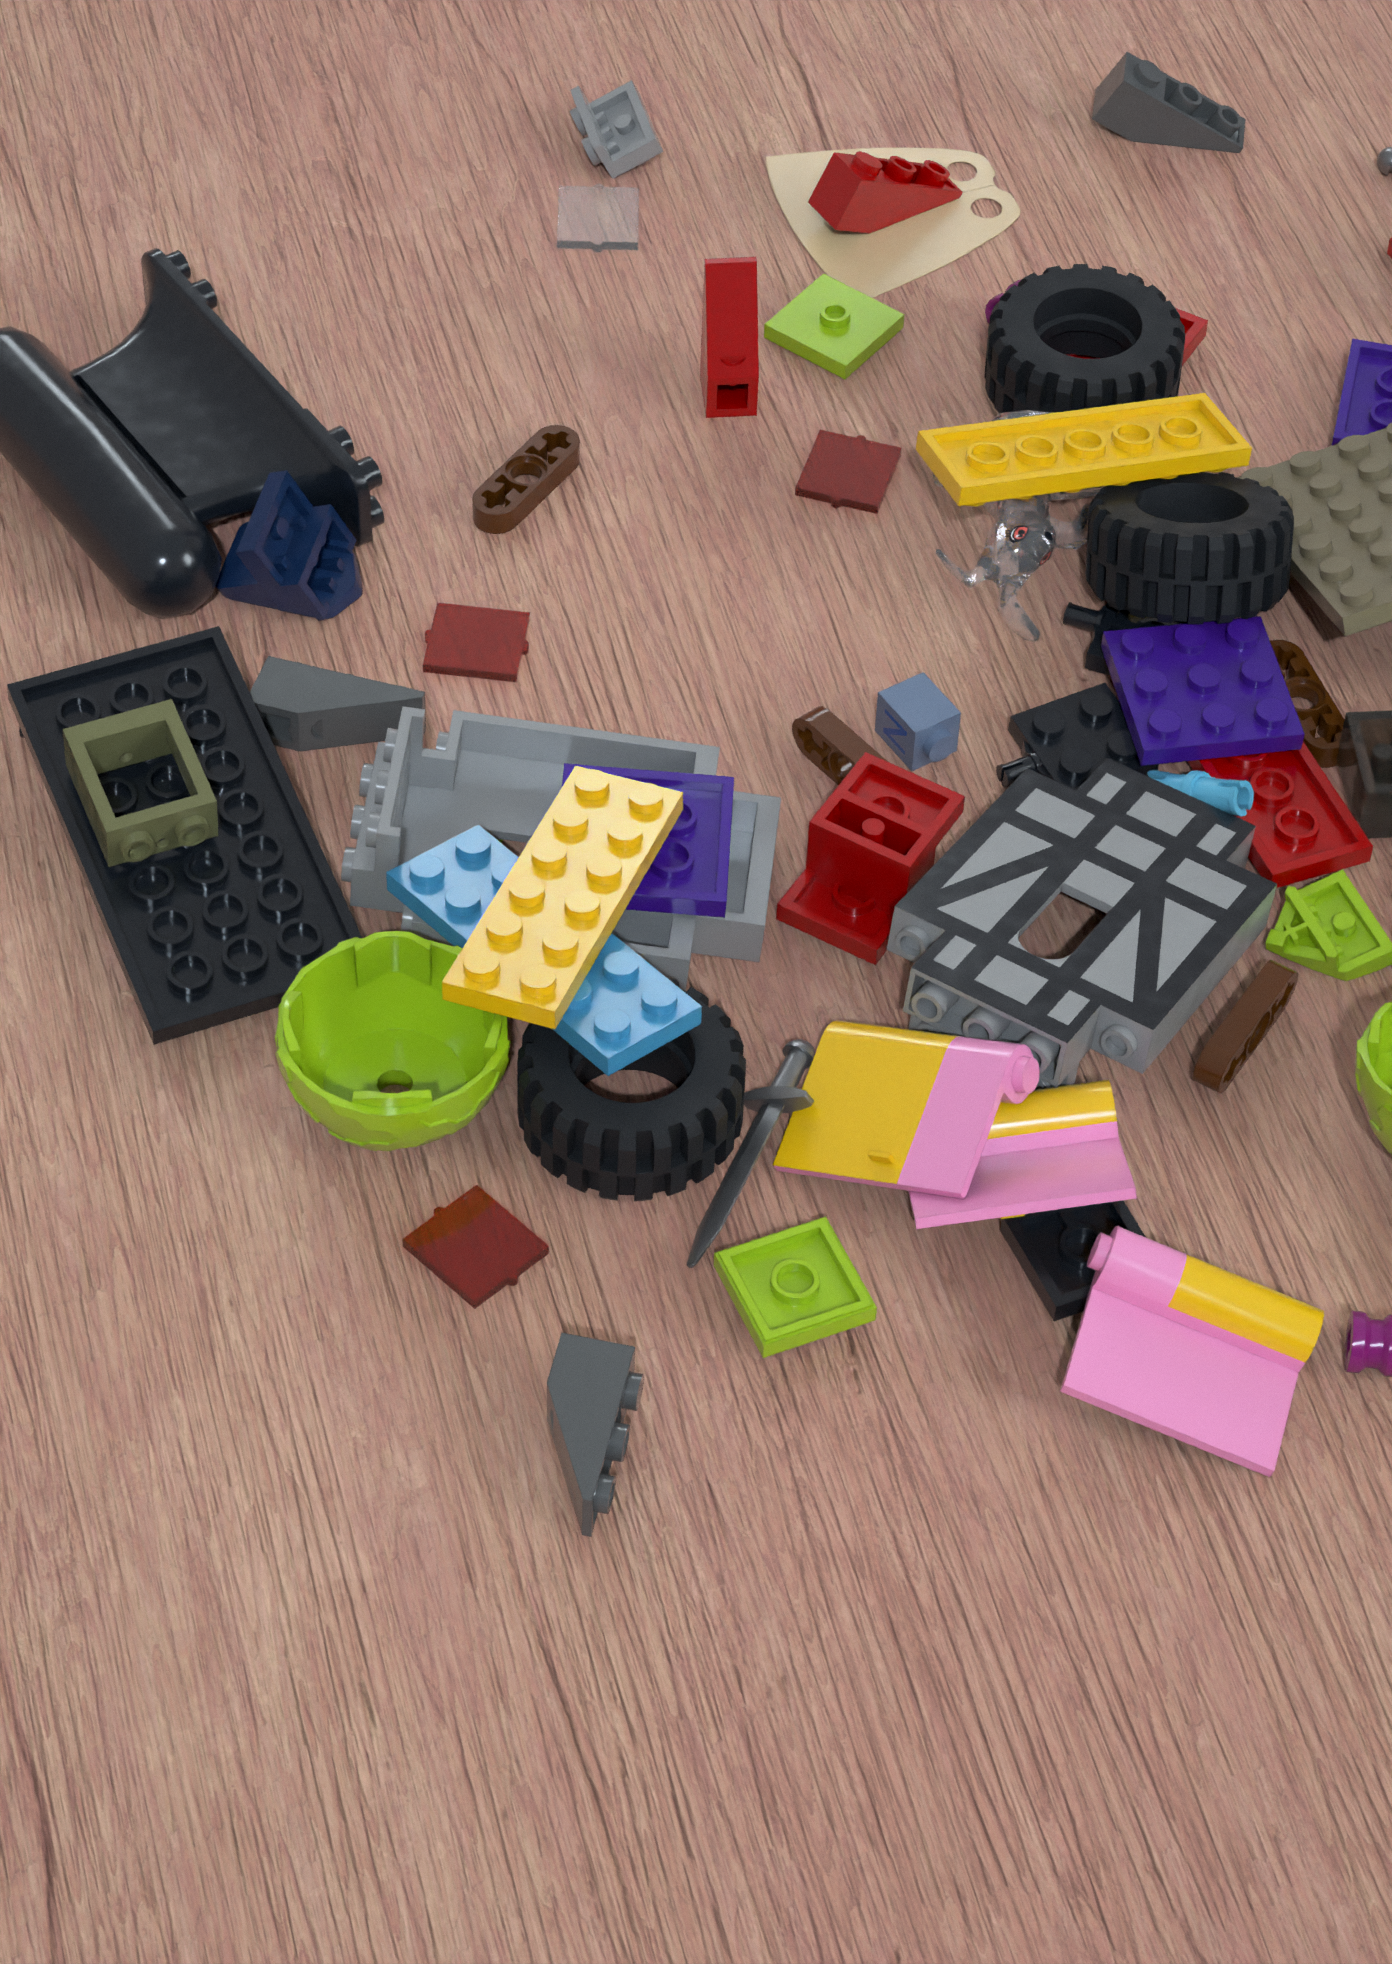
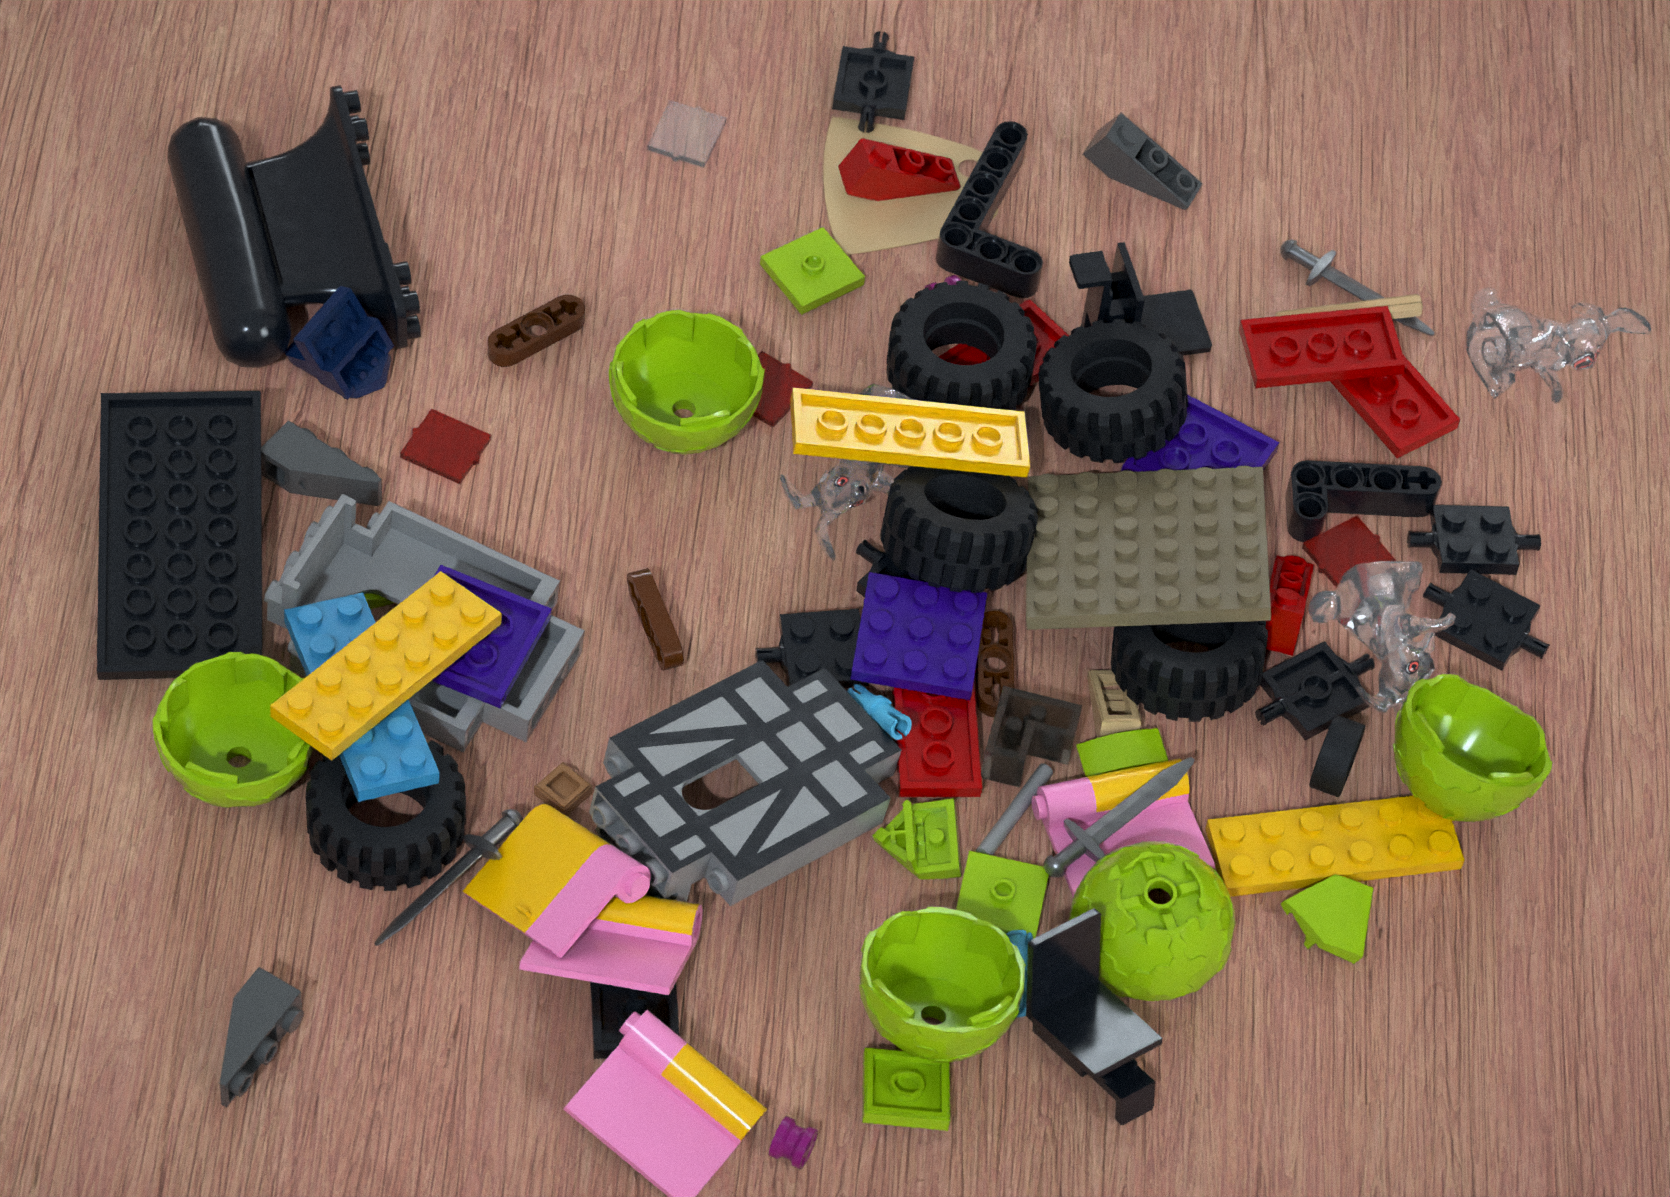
camera: 15 degrees right, 5 degrees up
olive window [63,699,218,867] -> none
clear red piece [402,1185,549,1309] -> none
light grey bracket [570,80,664,179] -> none
red slope [700,257,759,418] -> none
lime plate [713,1216,877,1358] -> none
red bracket [776,752,965,965] -> none
sand blue brick [875,672,961,771] -> none
reddish brown beam [1193,960,1298,1094] -> none
none -> medium nougat tile [534,762,593,816]
none -> lime piece [608,310,765,455]
none -> black plate [832,31,914,133]
none -> black beam [936,121,1043,298]
none -> black tyre [1038,319,1188,463]
none -> black piece [1069,242,1212,356]

